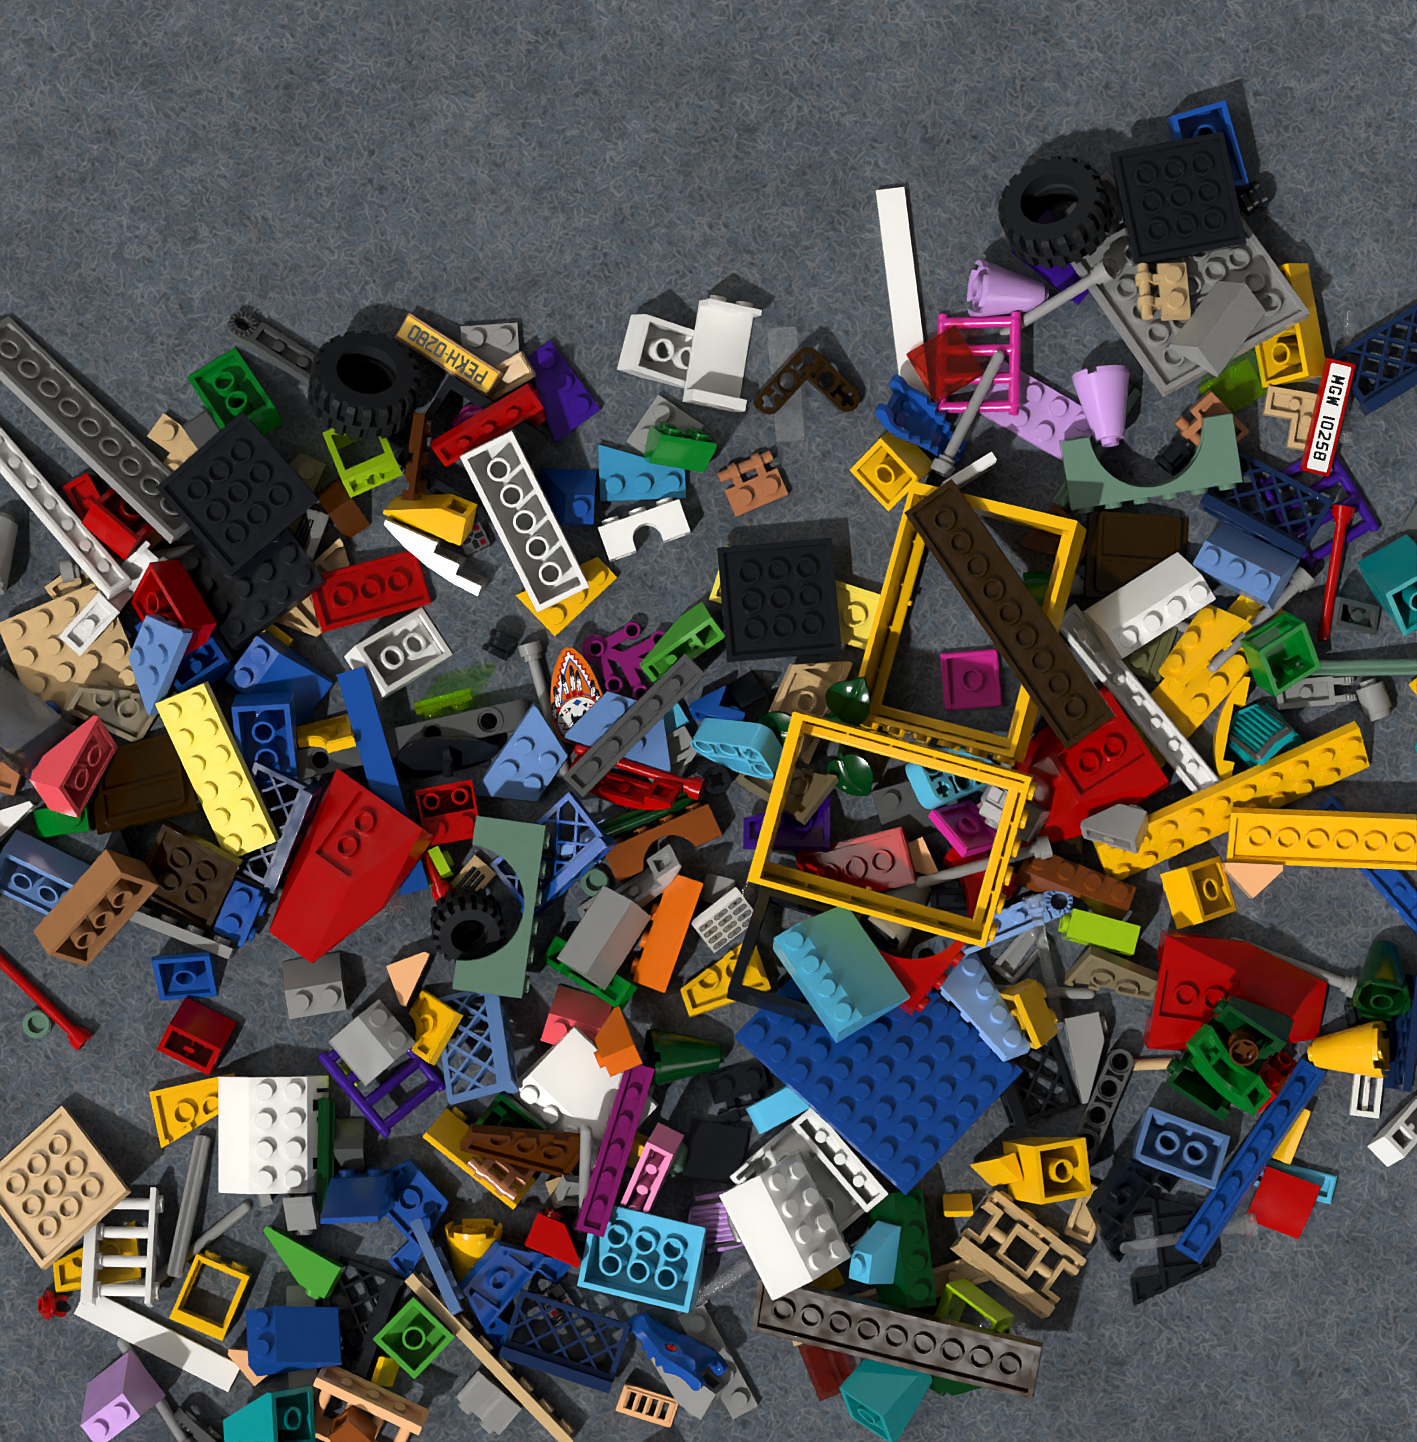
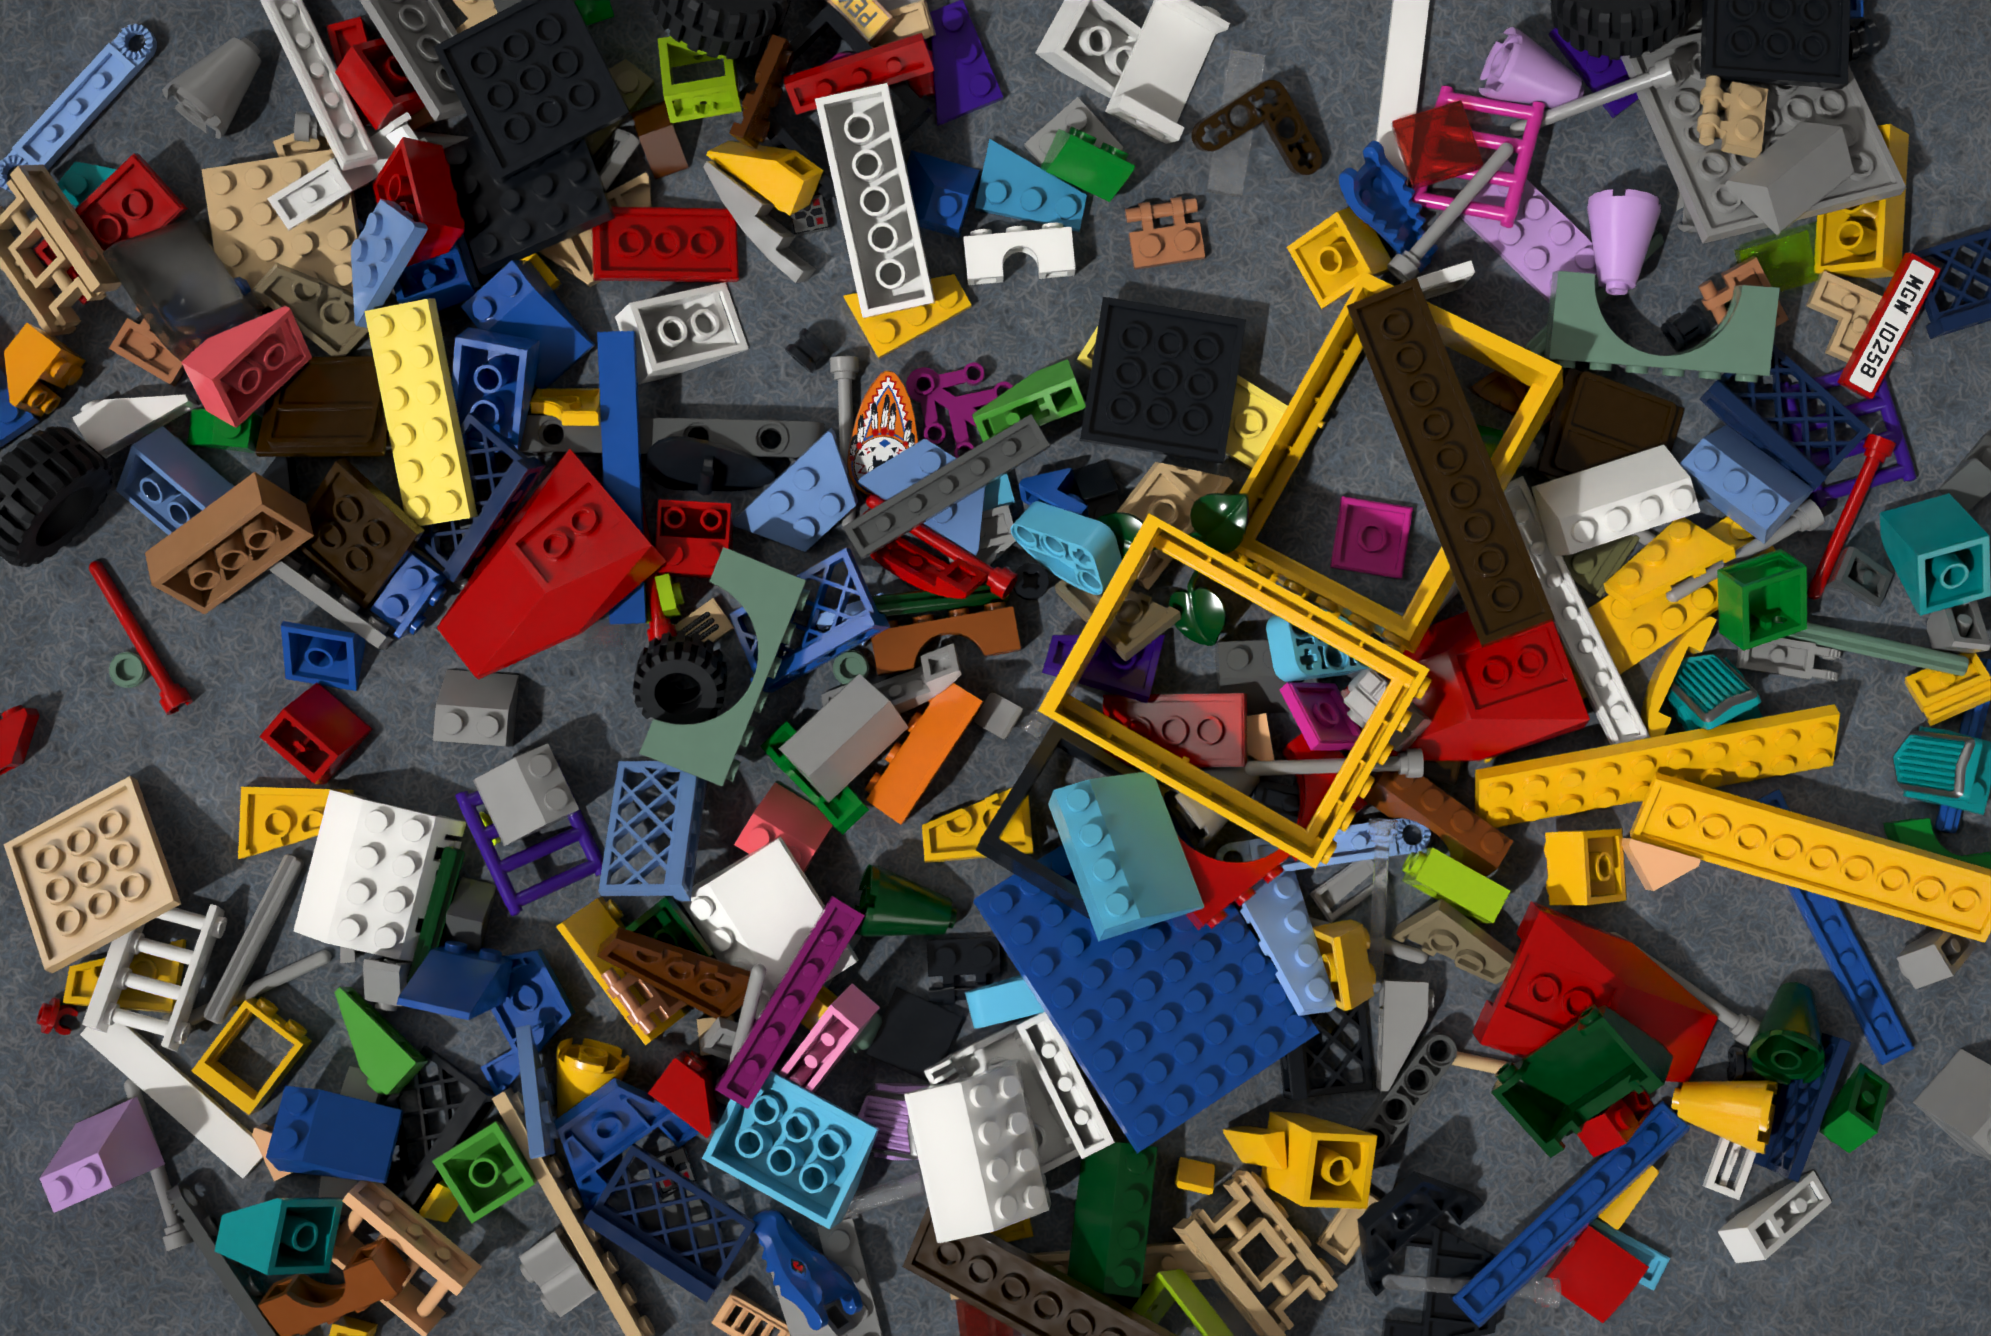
camera: 10 degrees right, 0 degrees up
light nougat slope [386,952,431,1007] -> none
yellow tile [408,989,463,1066] -> none
clear neon green plate [414,688,474,719] -> none
orange slope [594,1006,642,1077] -> none
tile [690,887,753,953] -> none
medium azure slope [849,1221,901,1284] -> none
light grey slope [1080,804,1149,854] -> none
medium blue slope [1132,1106,1230,1190] -> none
green arch [1185,1024,1272,1115] -> none
reddish brown wheel [1227,1028,1259,1066] -> none
light grey brick [1356,677,1392,722] -> none

